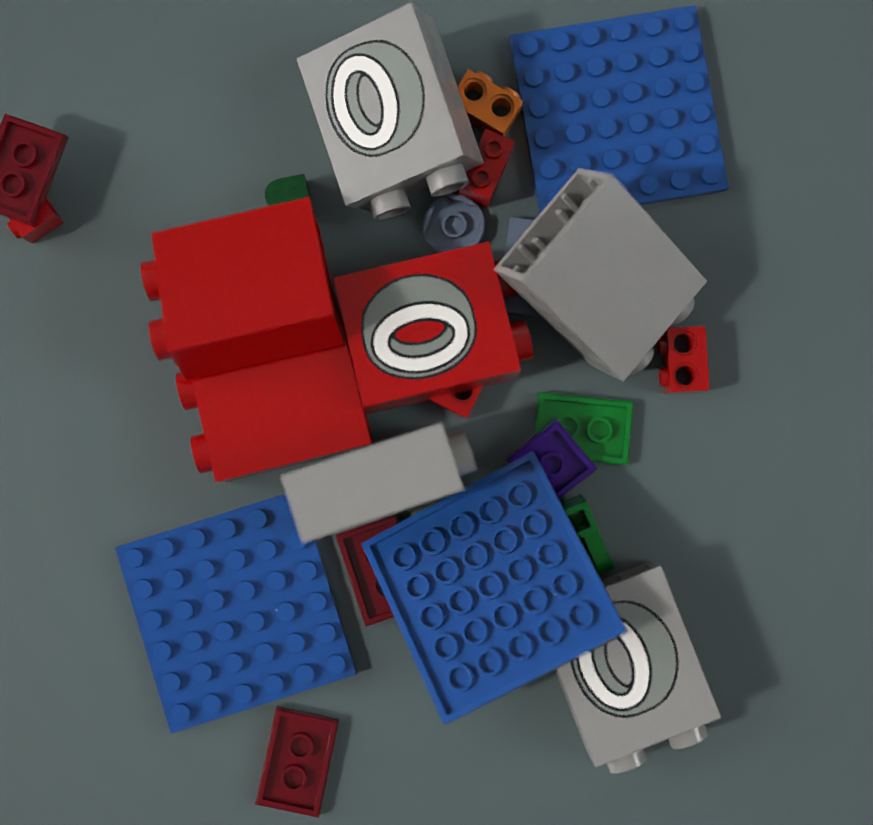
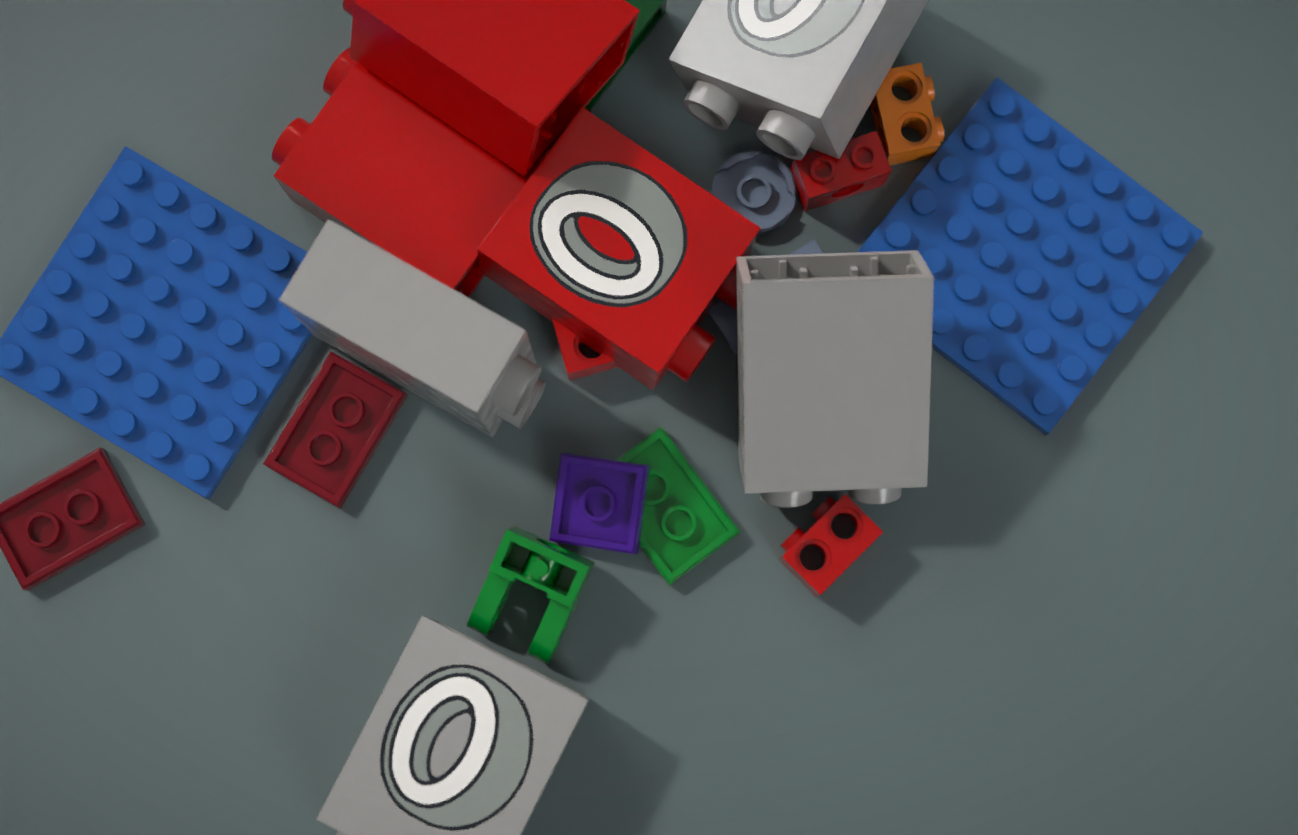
camera: 45 degrees right, 5 degrees down
blue plate [361,451,628,725] -> none

